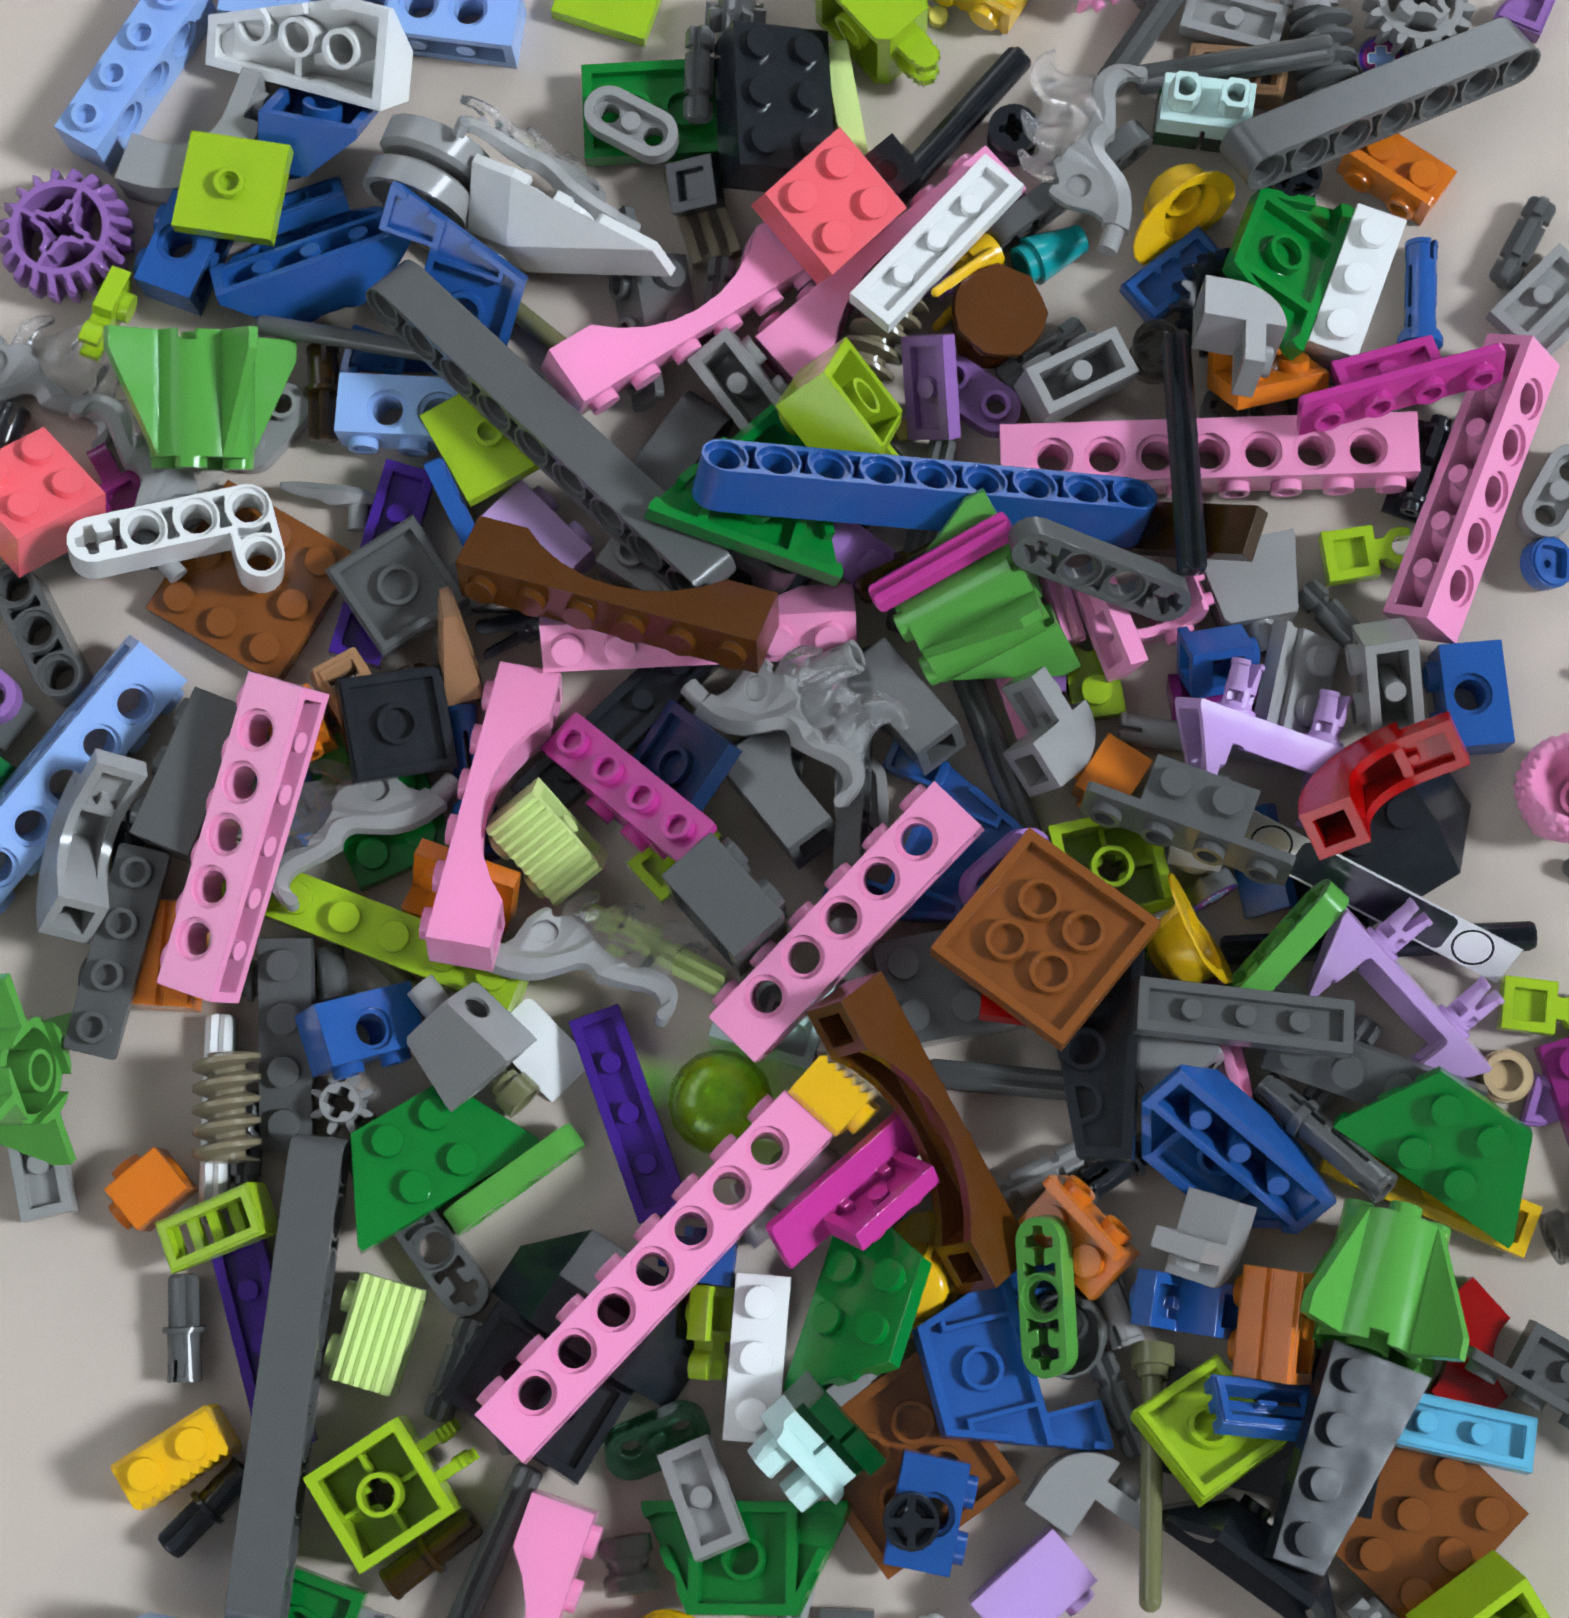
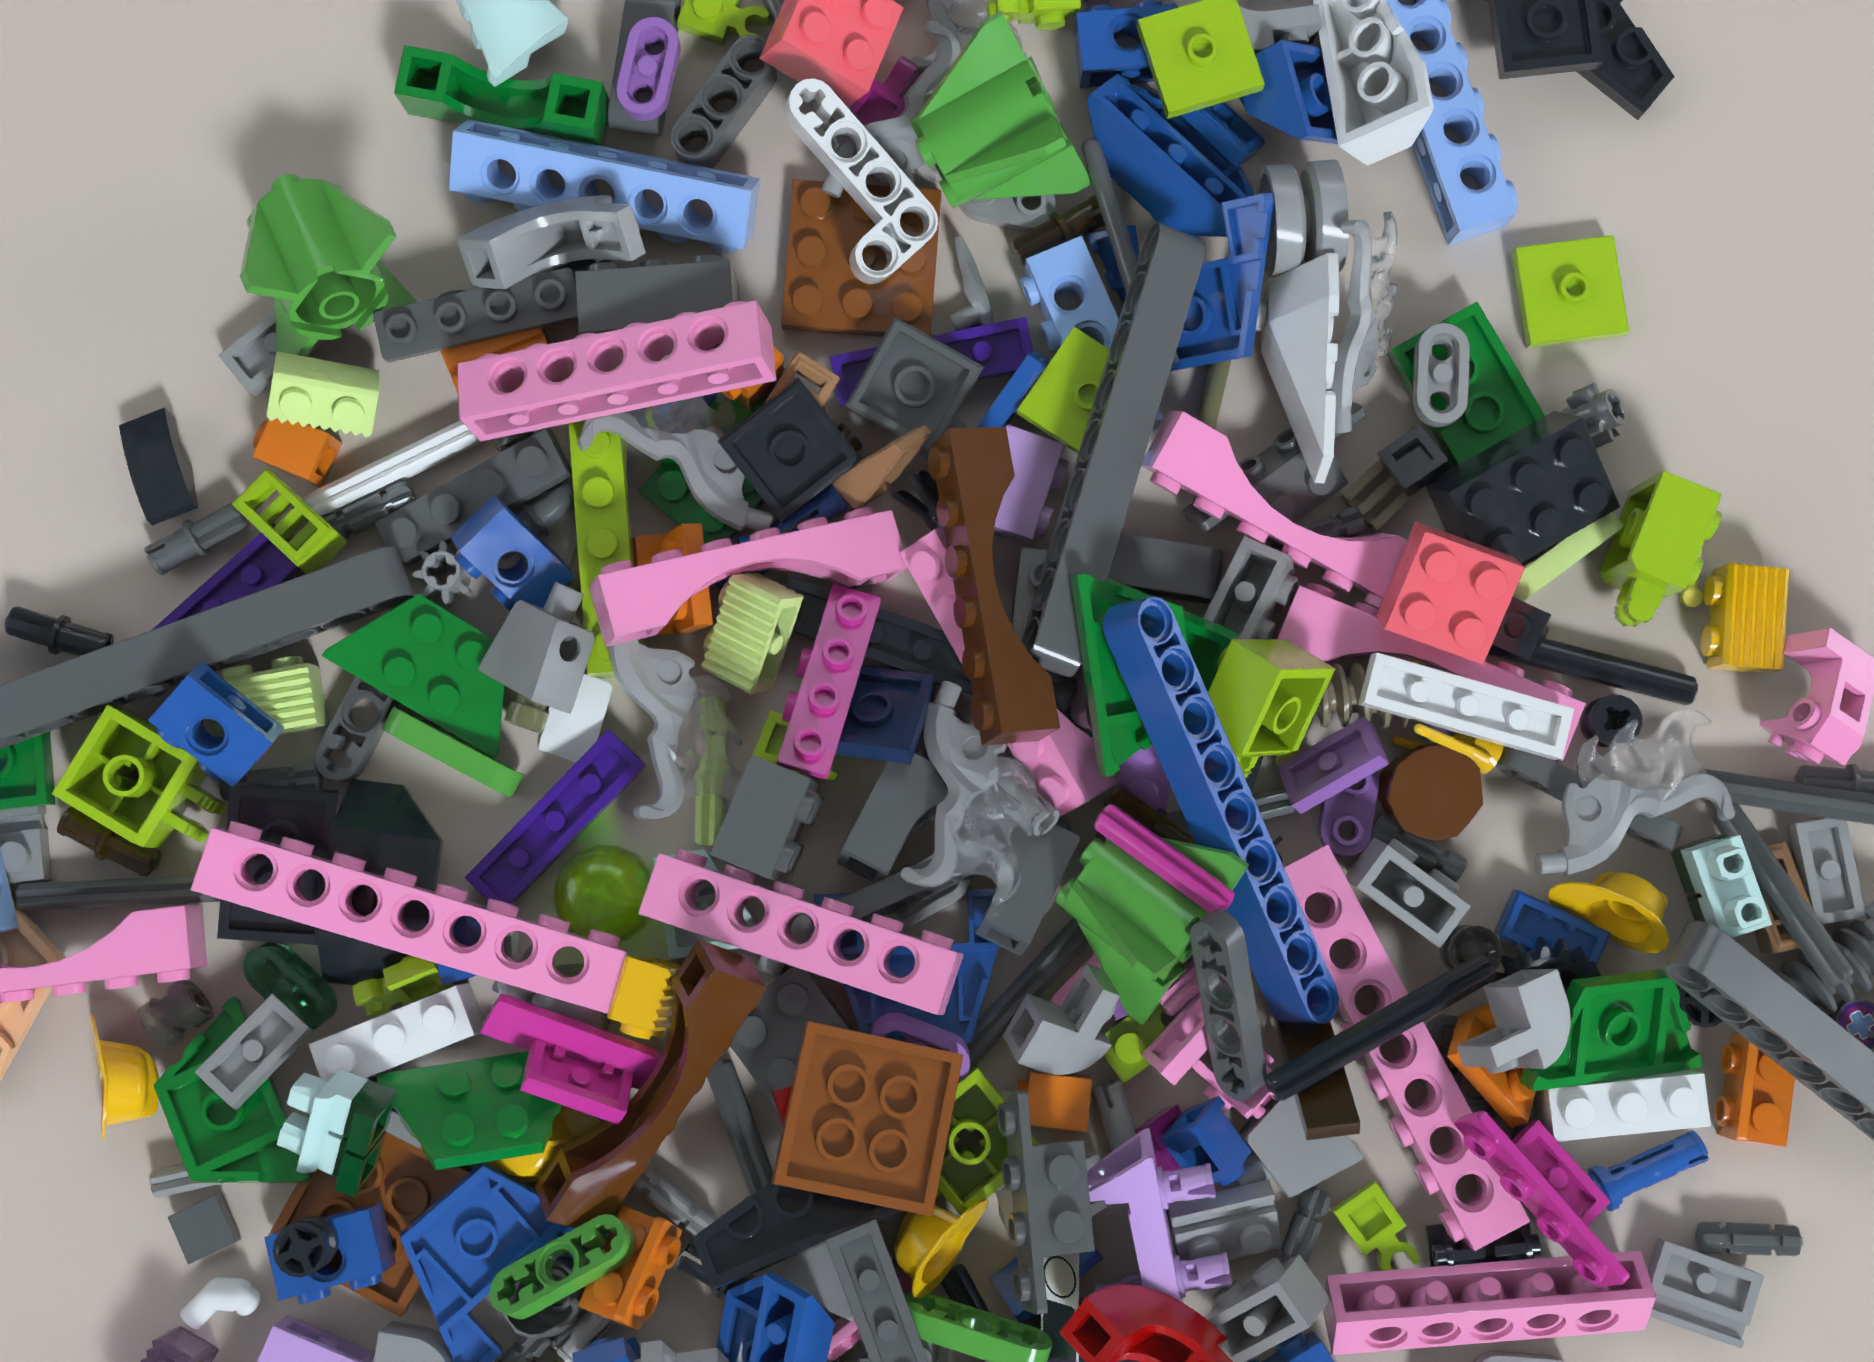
camera: 55 degrees right, 5 degrees up
yellow brick [110,1403,242,1511] -> none
dark tan piece [192,1051,262,1164] -> none
dark grey axle [683,25,715,125] -> none
teal cone [1010,224,1089,285] -> none
dark grey tile [1184,867,1238,912] -> none
none -> black slope [119,407,198,526]
none -> blue brick [148,661,284,788]
none -> yellowish green brick [267,351,380,438]

